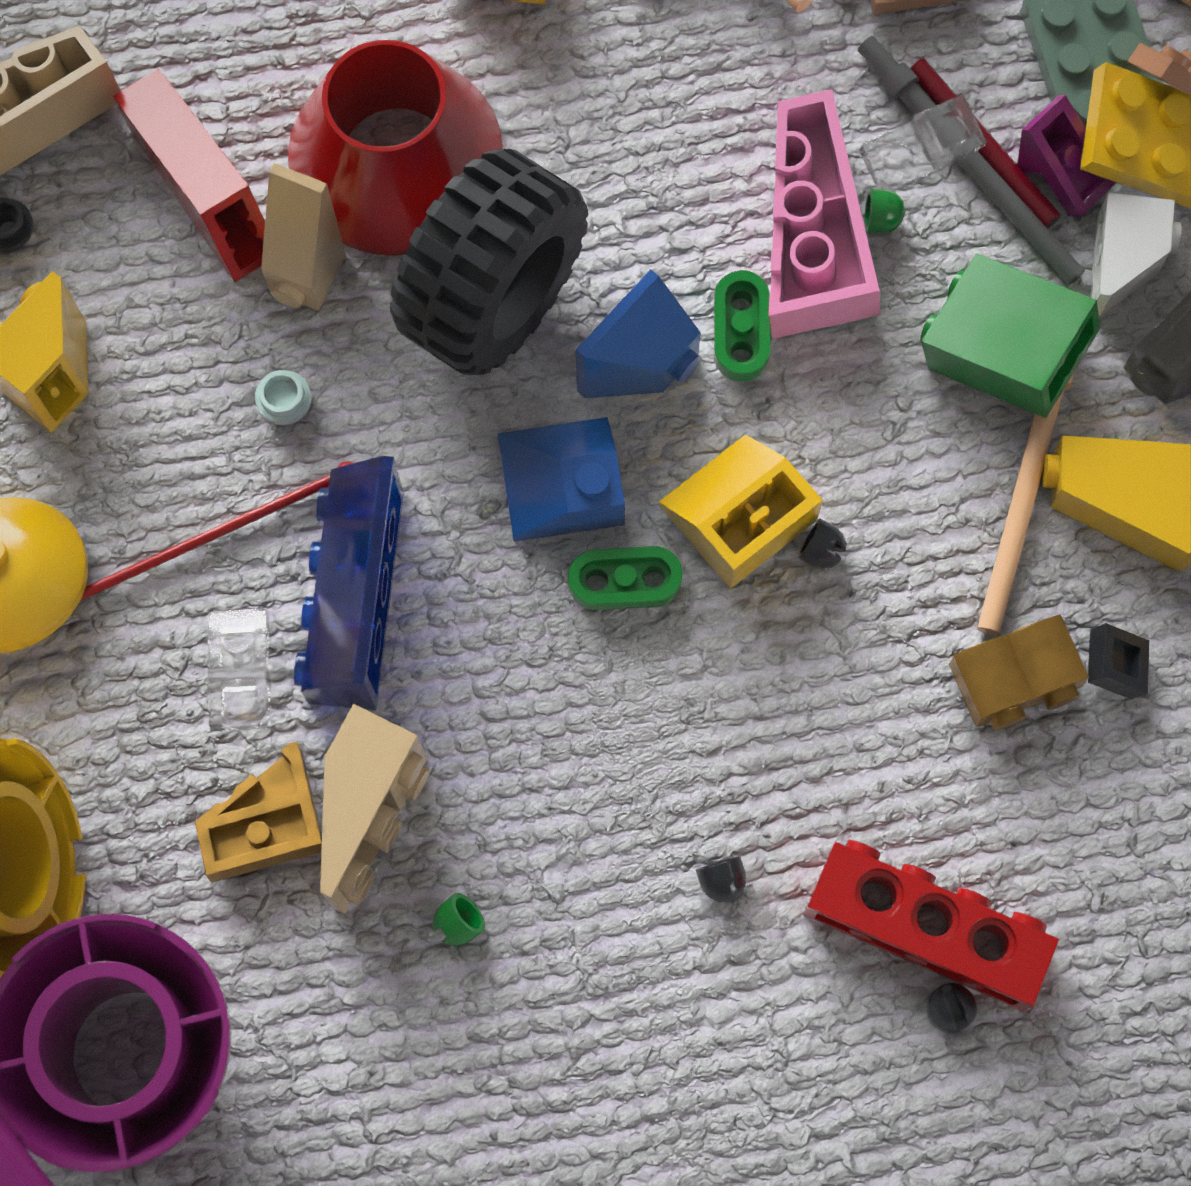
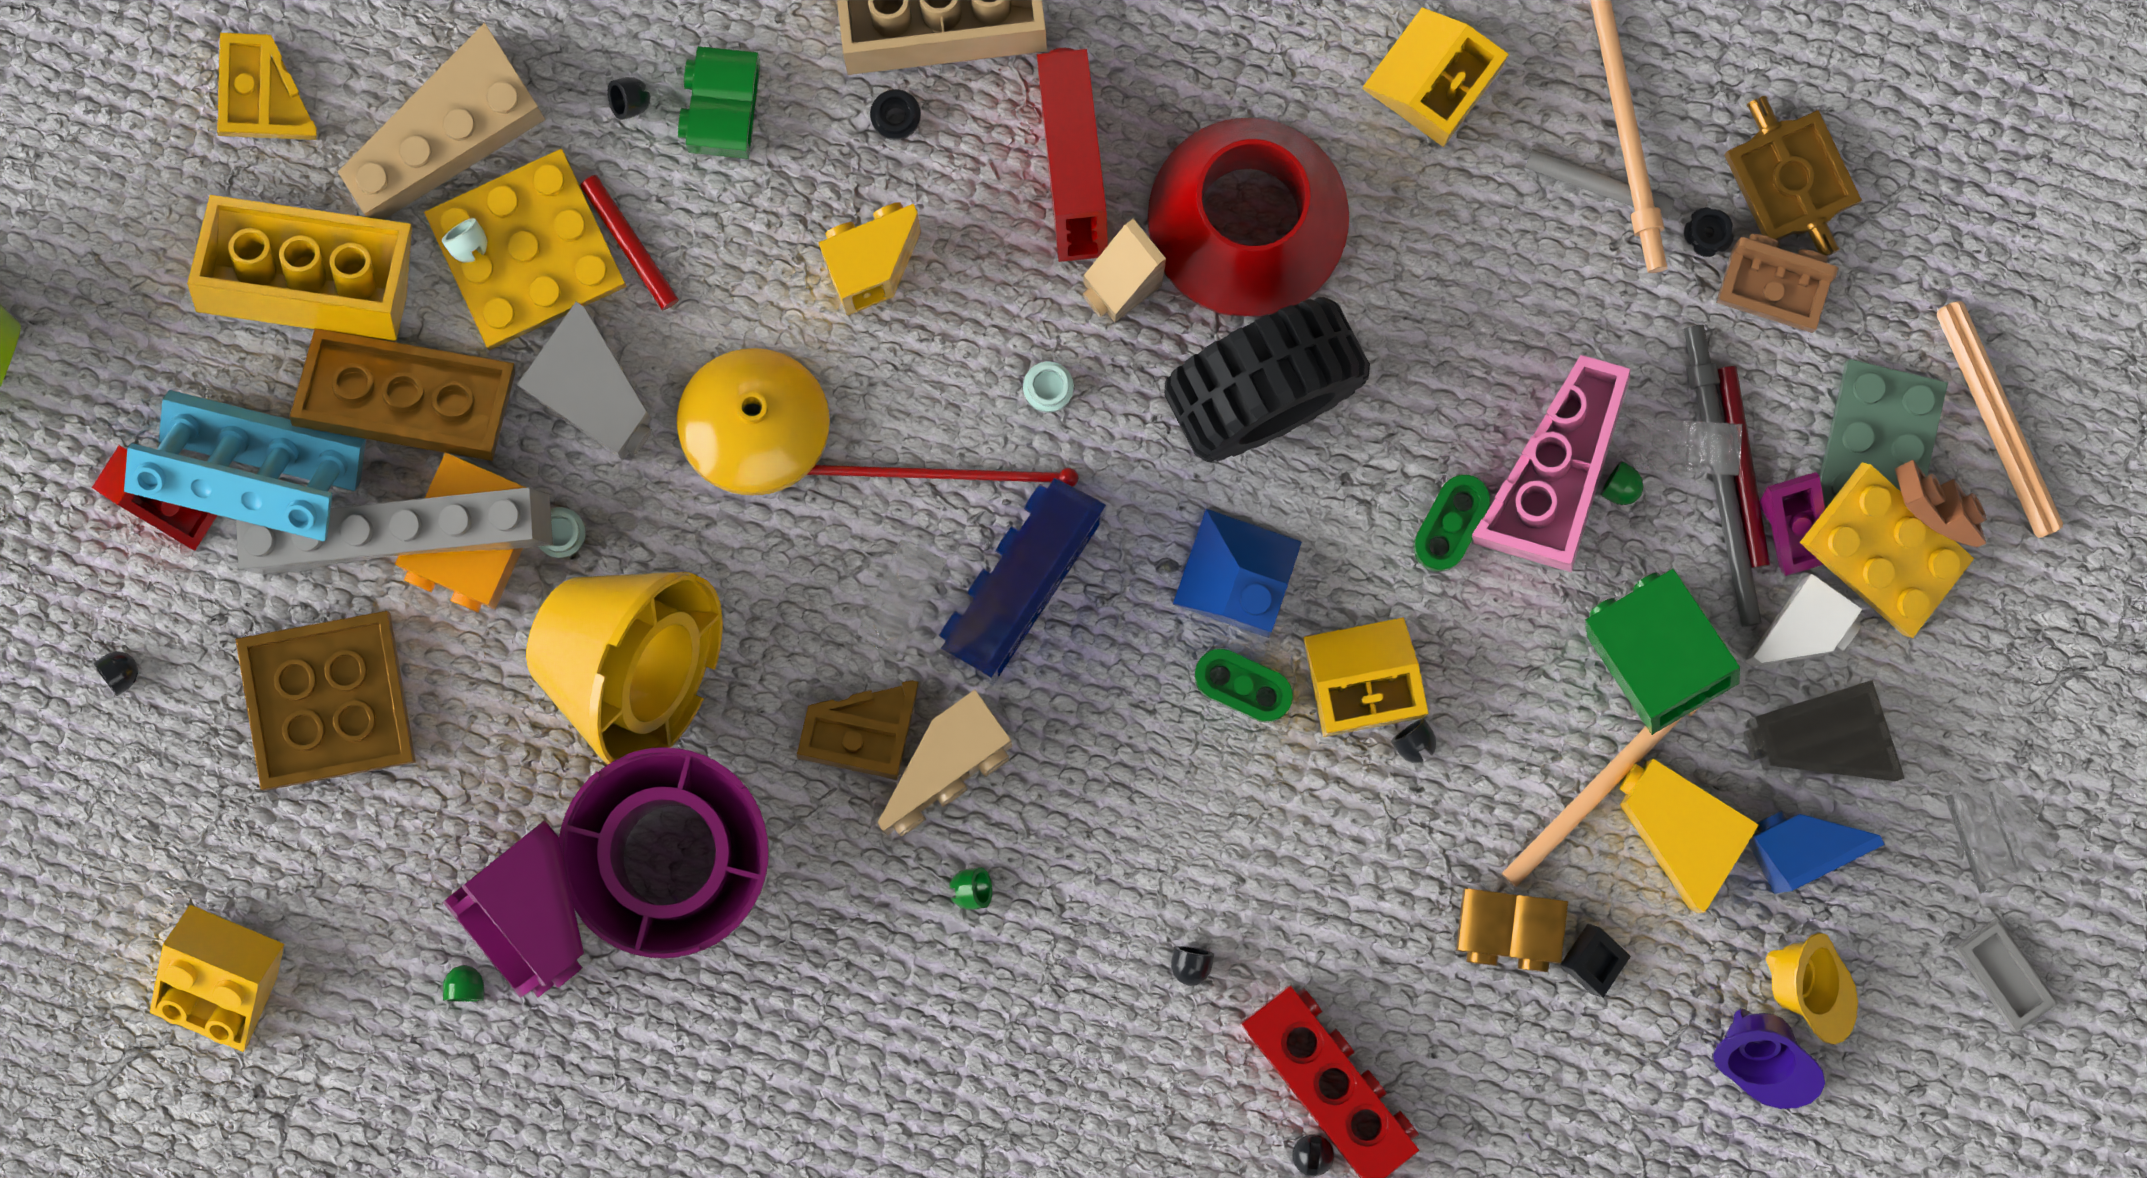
camera: 25 degrees right, 10 degrees up
blue slope [575,269,701,398] -> none

